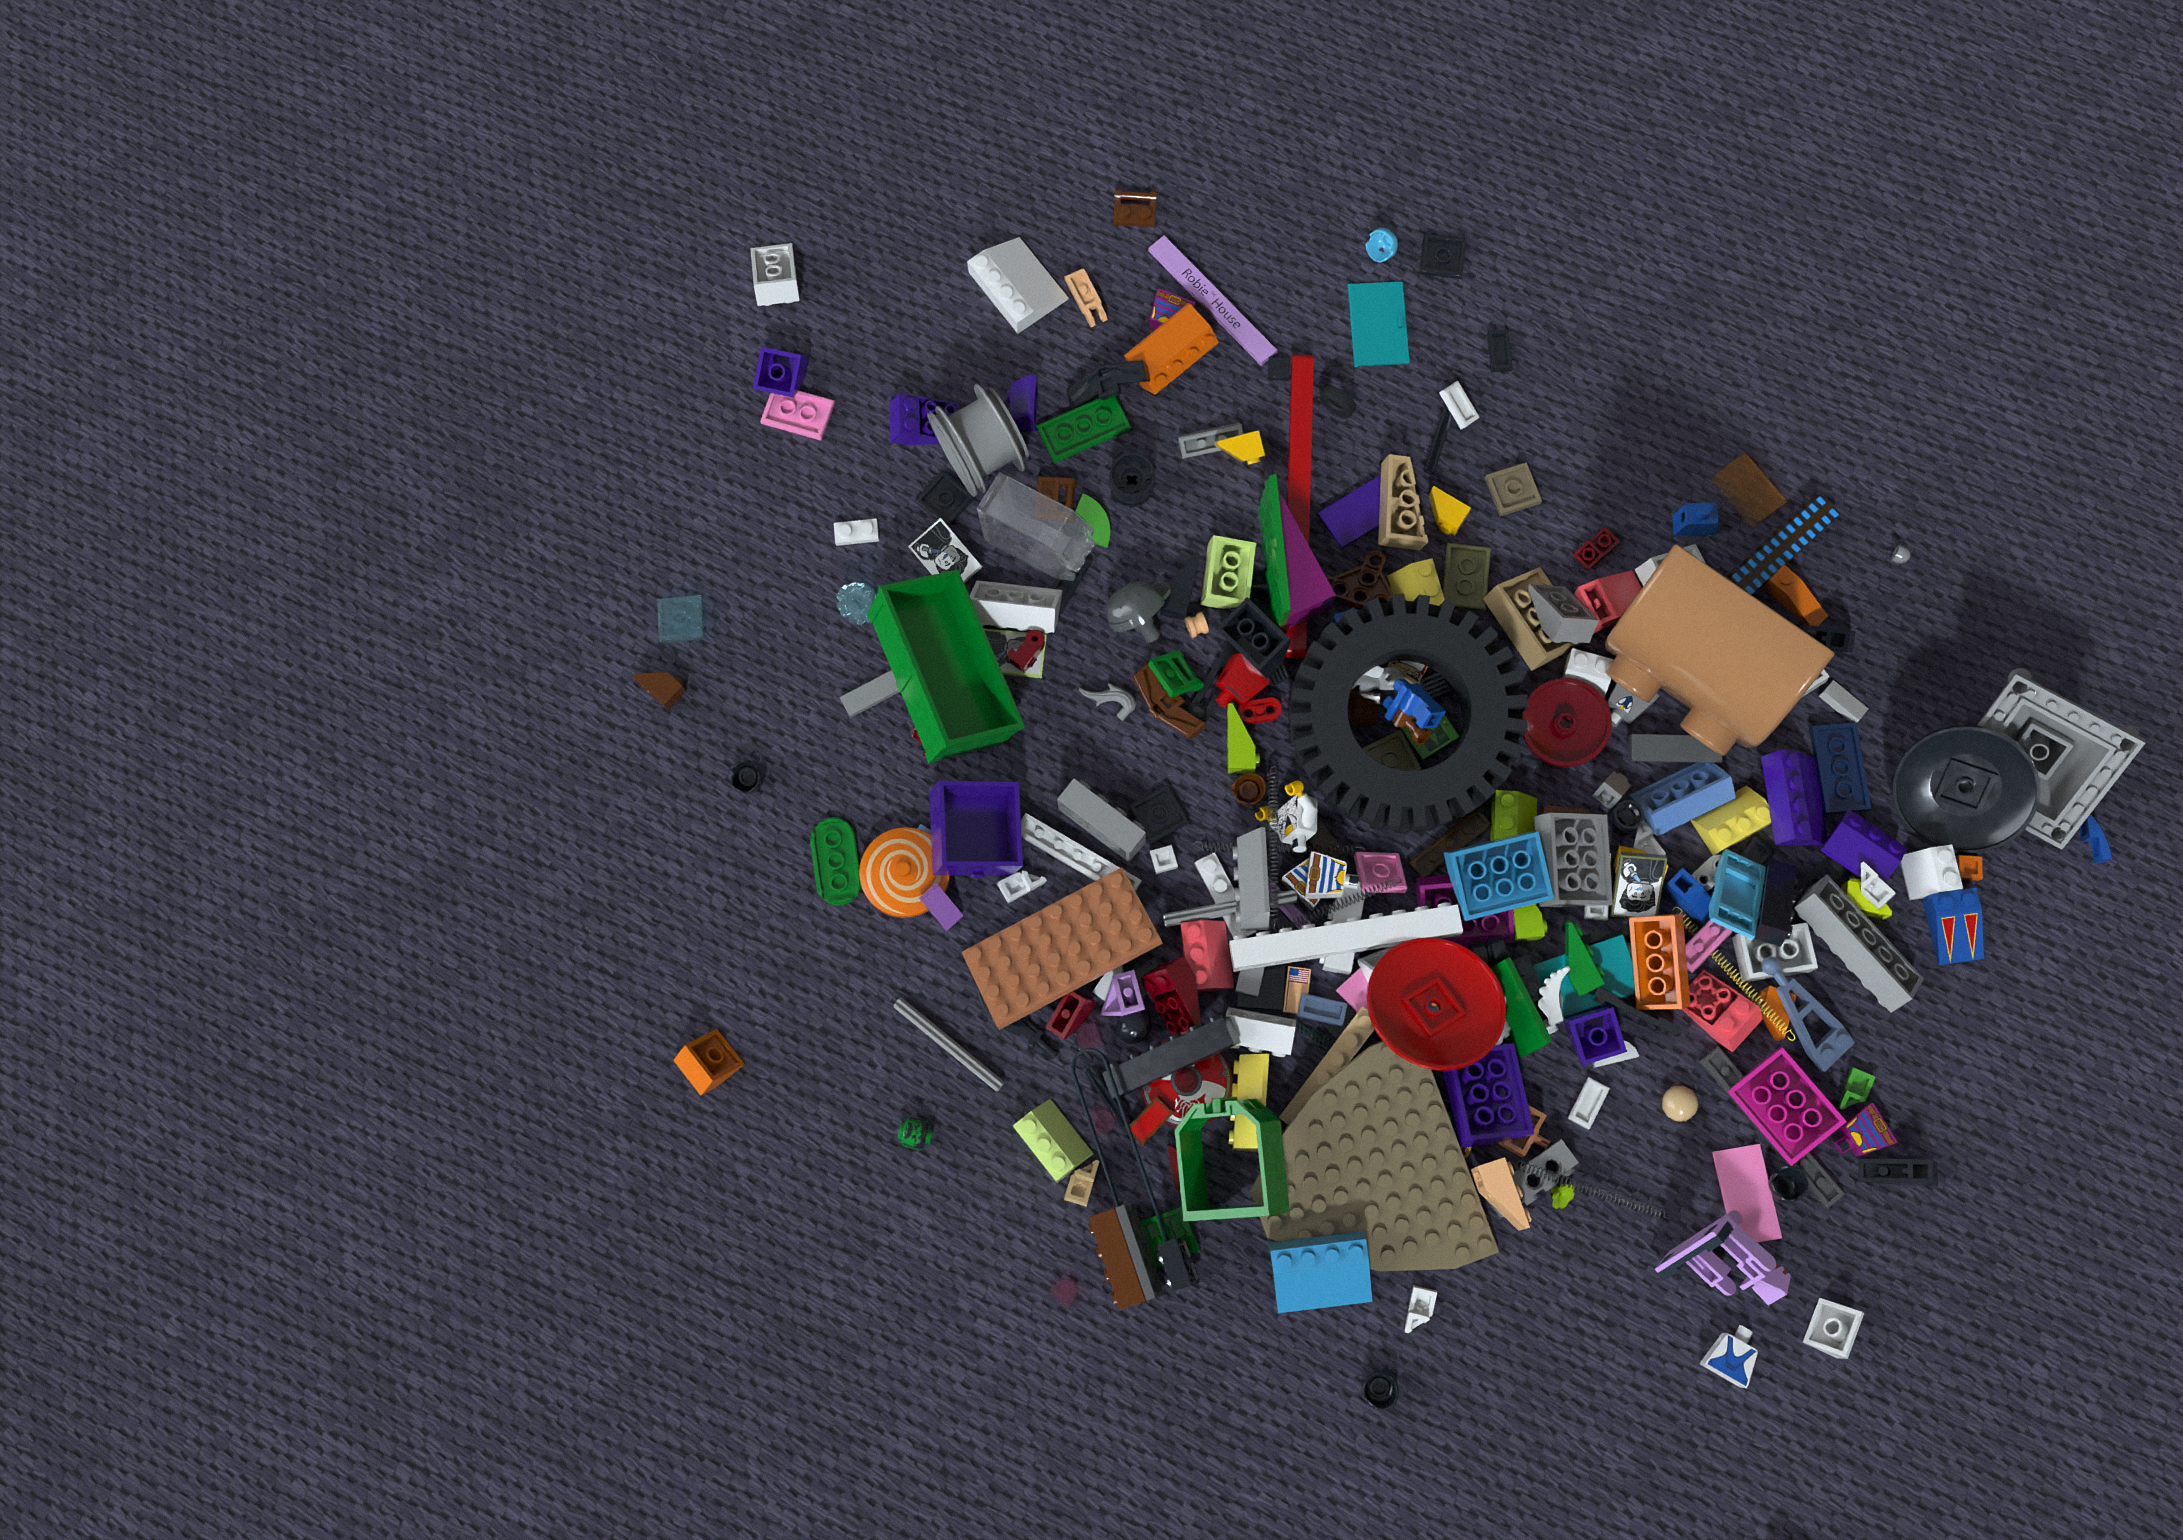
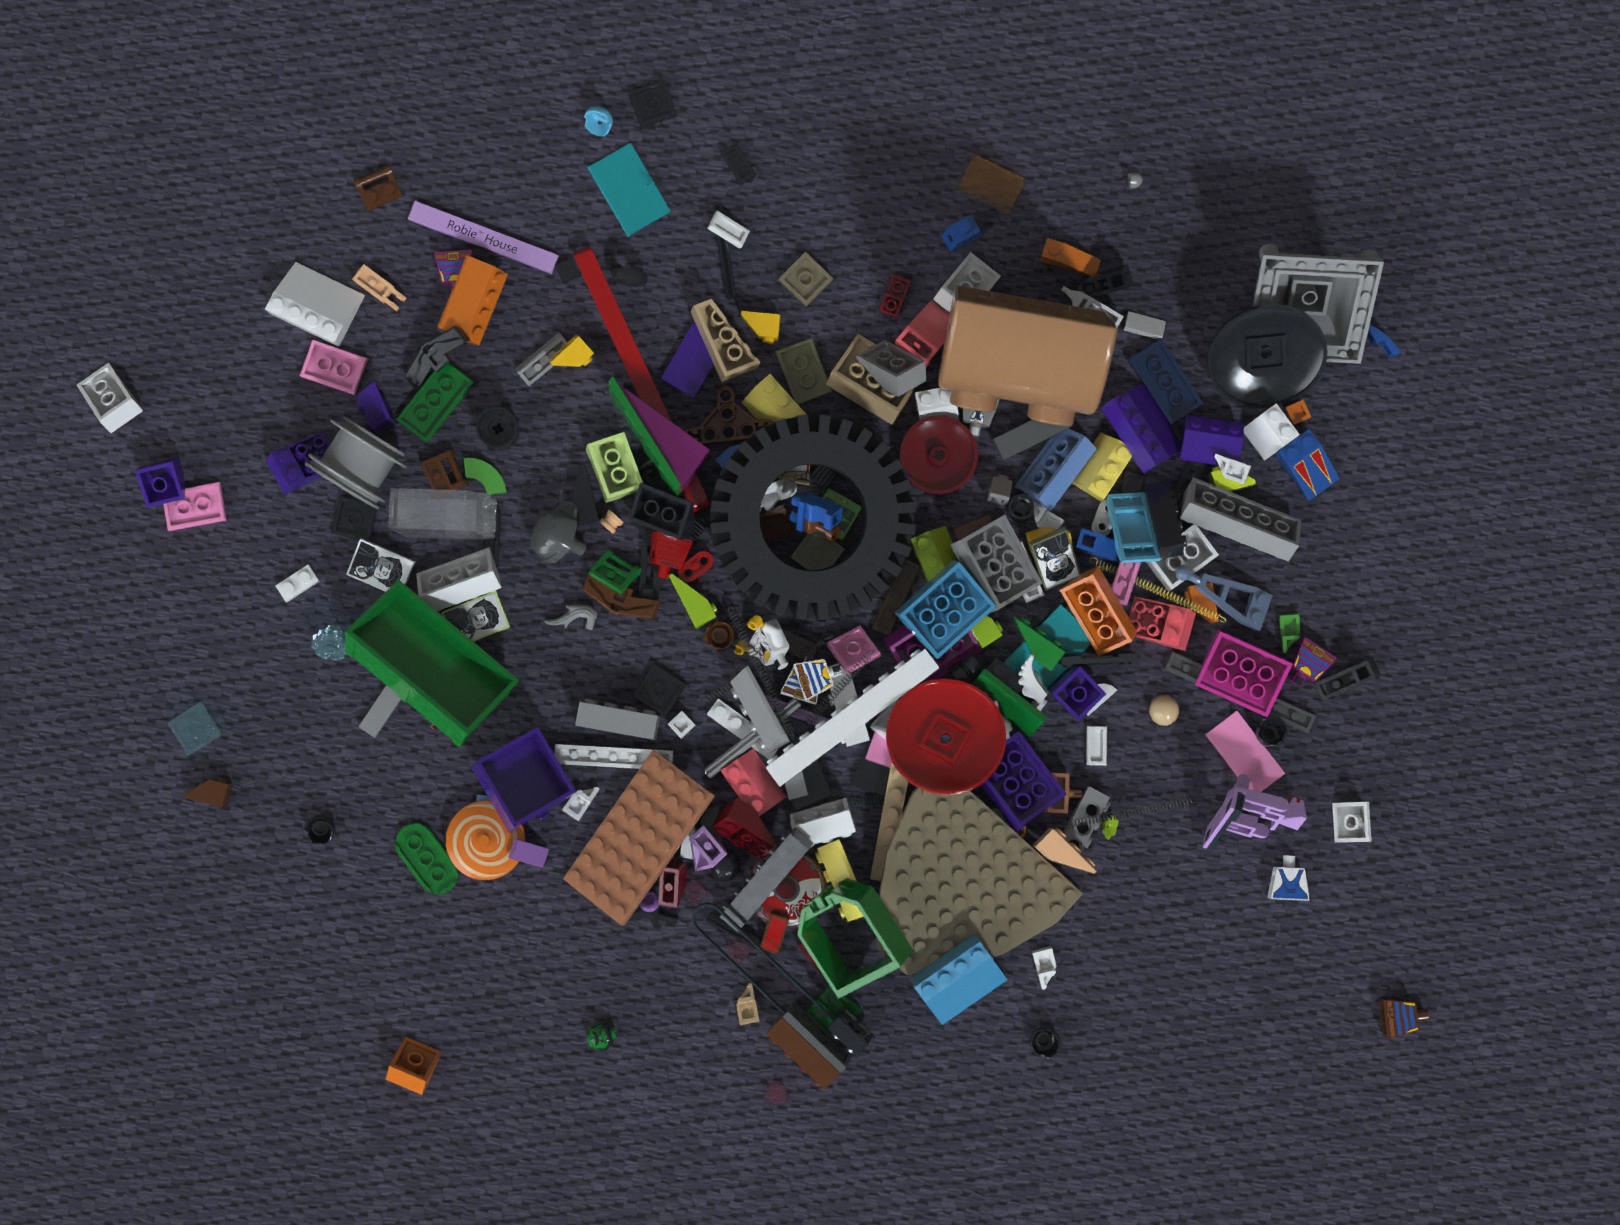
camera: 30 degrees left, 10 degrees up
light grey axle [894,998,1004,1091] -> none
dark red leg [1006,630,1045,674] -> none
yellowish green slope [1013,1099,1093,1183] -> none
light nougat tile [1283,966,1311,1014] -> none
sand blue tile [1297,993,1348,1027] -> none
brick [1727,495,1840,595] -> none
none -> bright pink tile [300,340,368,395]
none -> medium lavender tile [640,891,659,912]

